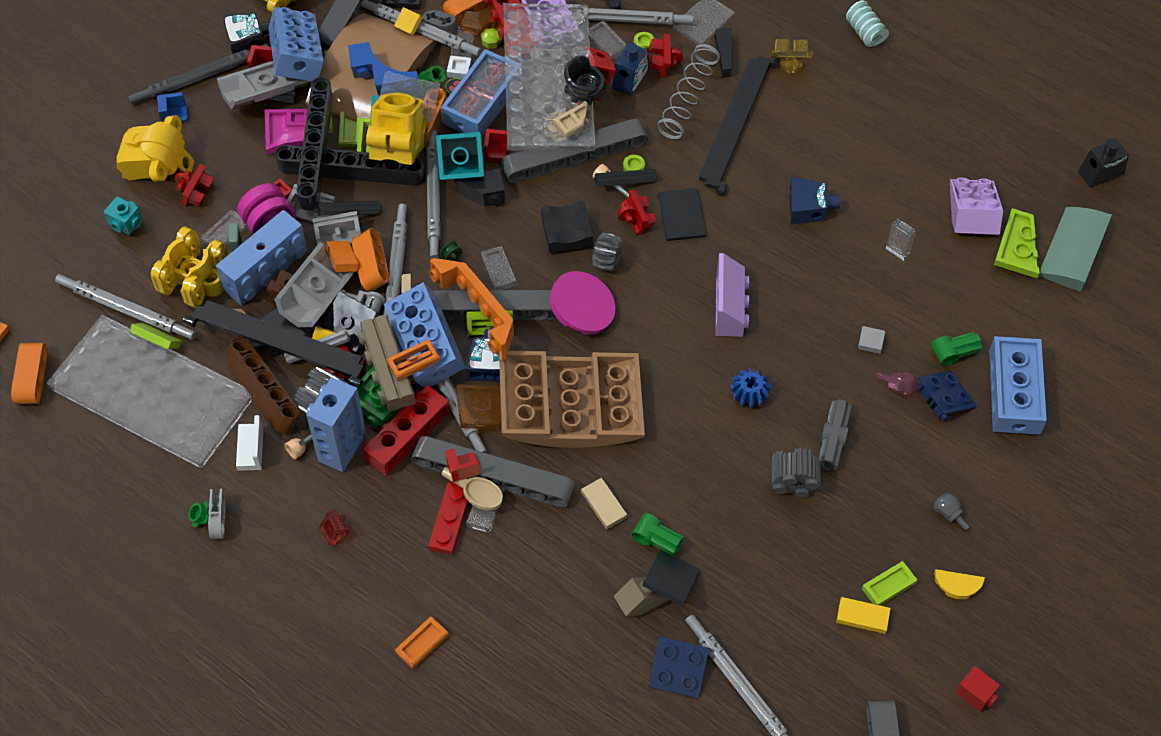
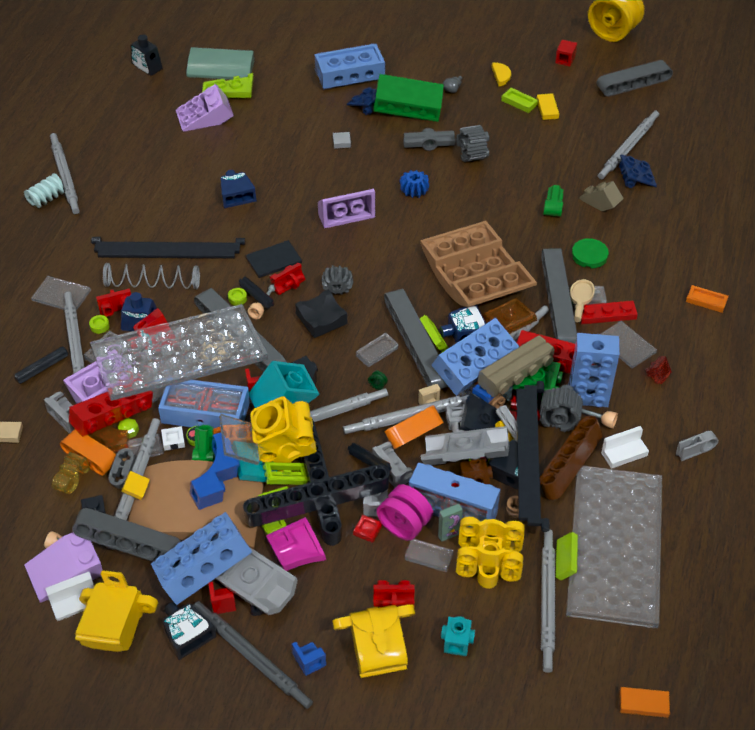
camera: 110 degrees left, 10 degrees down
orange beam [11,343,47,404] -> none
green plate [188,501,209,528] -> none
orange tile [326,241,358,272] -> none
orange tile [386,339,440,381] -> none
orange slope [429,258,514,361] -> none
red panel [445,448,481,482] -> none
dark pink tile [549,271,615,335] -> none
tan tile [553,101,588,139] -> none
black hair [564,55,607,105] -> none
tan tile [581,478,627,530] -> none
black piece [642,550,700,606] -> none
black piece [714,28,732,78] -> none
clear yellow hips [770,39,813,73] -> none
clear pink piece [876,371,917,396] -> none
clear tile [886,218,916,261] -> none
green piece [931,332,982,366] -> none
none -> light grey axle [50,133,80,214]
none -> green panel [374,74,444,122]
none -> green tile [572,238,609,268]
none -> clear piece [600,321,657,368]

